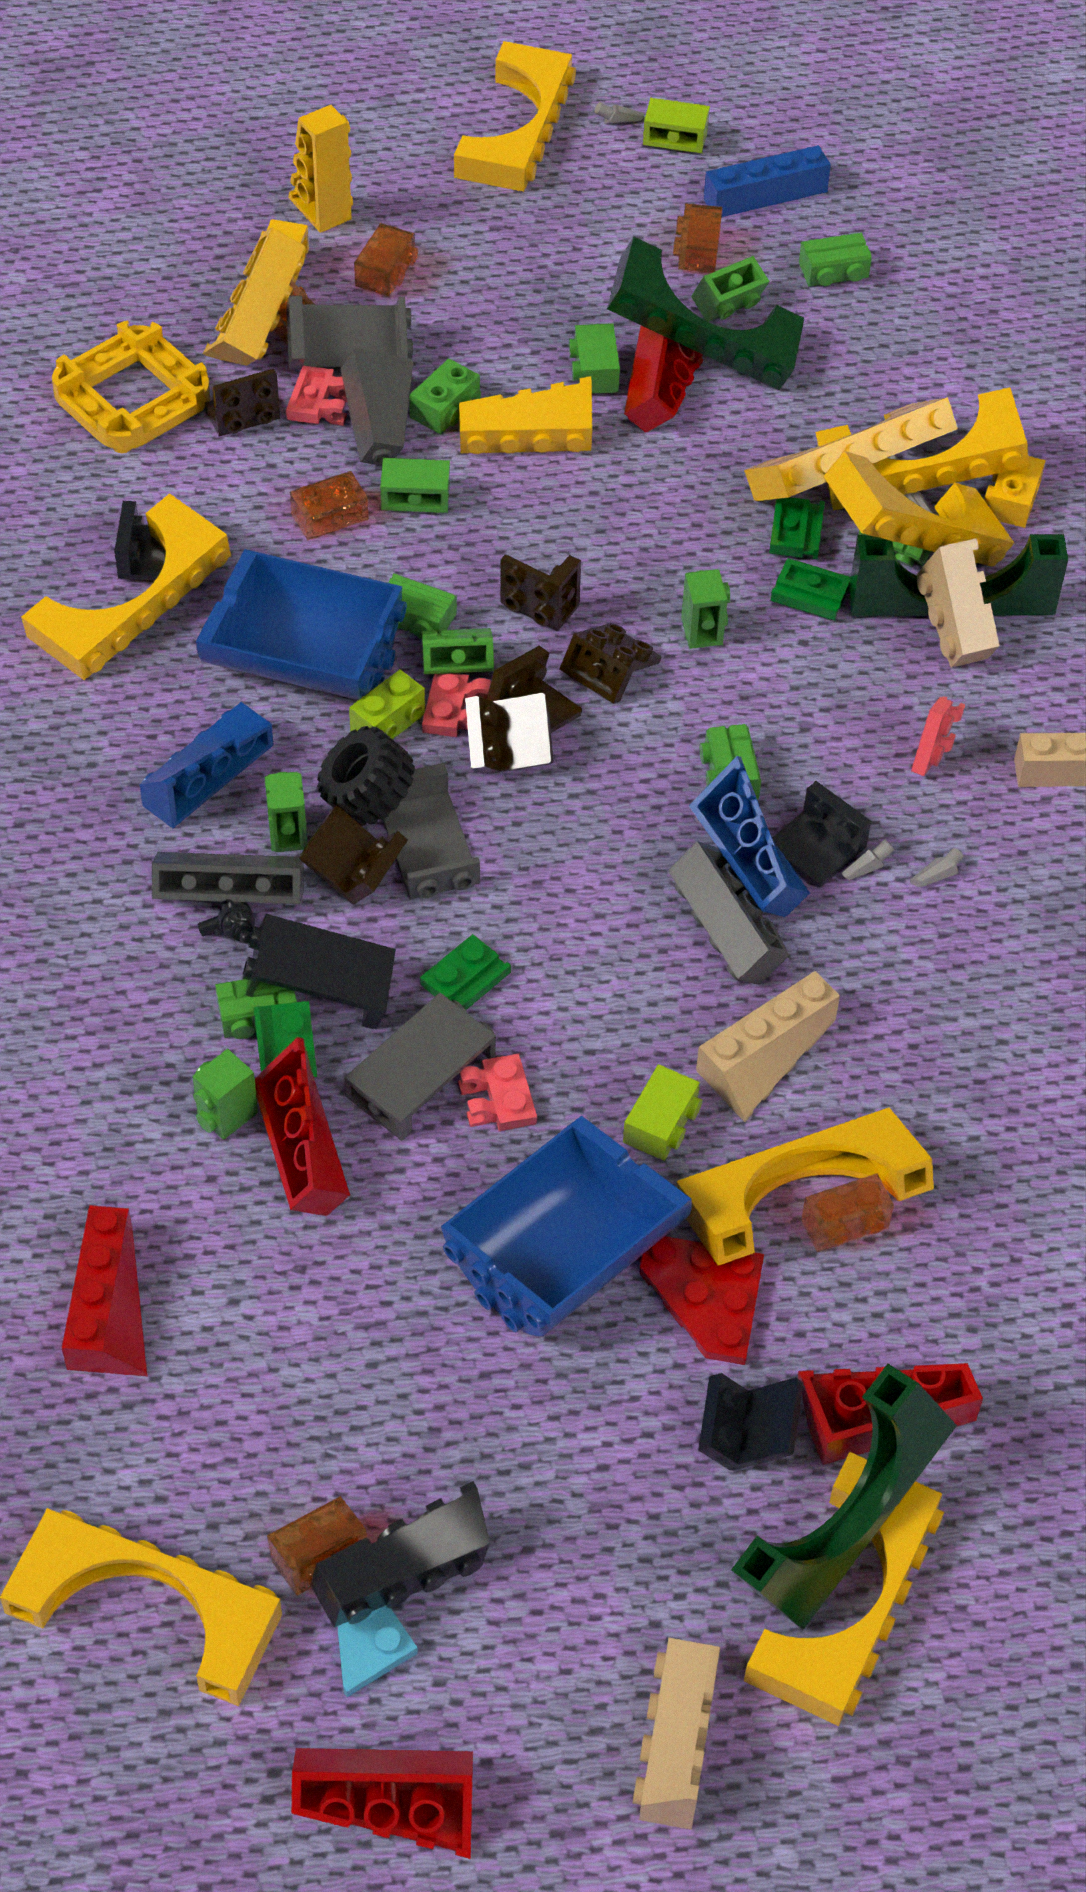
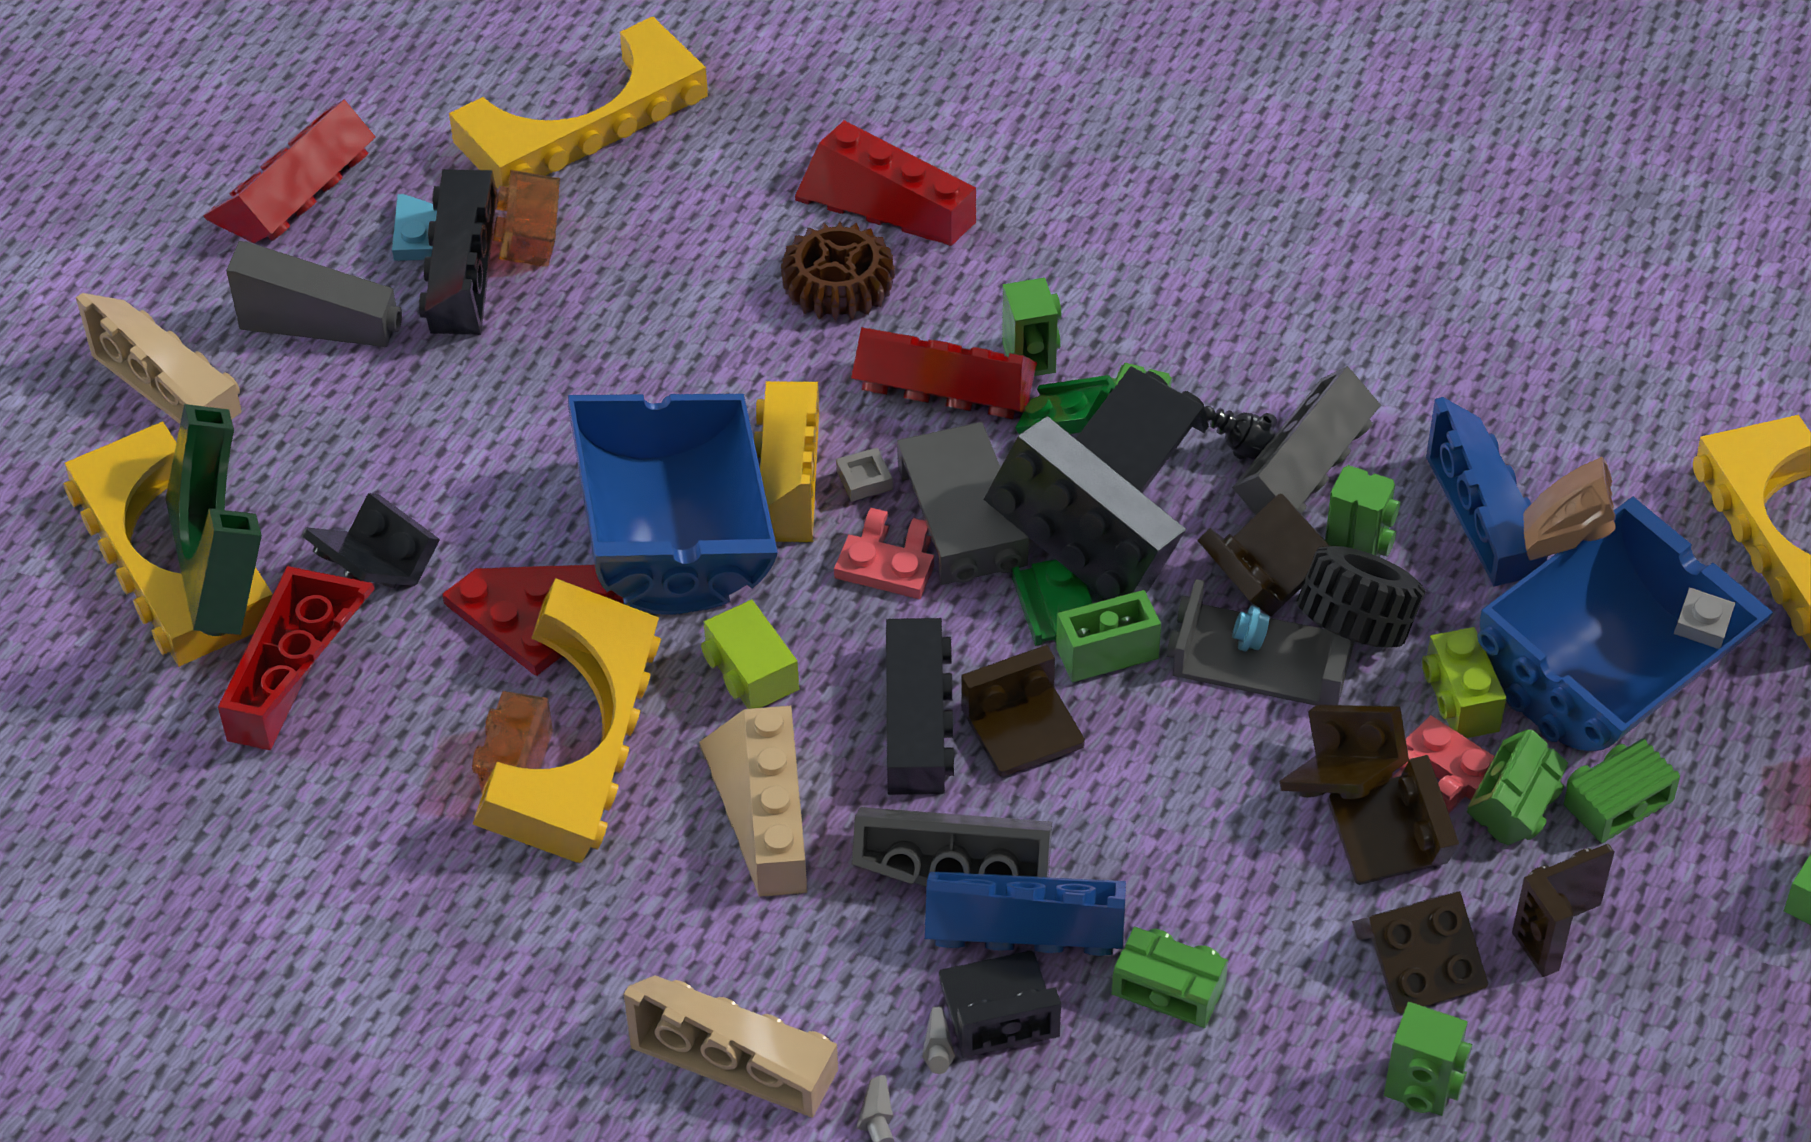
camera: 125 degrees right, 5 degrees down
none -> dark grey slope [226,241,402,347]
none -> tan wedge [624,975,838,1118]
none -> yellow wedge [754,381,819,542]
none -> reddish brown gear [781,221,895,322]
none -> light grey plate [836,447,893,502]
none -> black brick [886,618,954,795]
none -> dark brown bracket [961,645,1085,777]
none -> black brick [983,416,1186,600]
none -> bright green brick [1056,590,1161,682]
none -> medium azure plate [1232,605,1269,652]
none -> medium nougat slope [1523,457,1616,561]
none -> light grey plate [1674,587,1735,649]

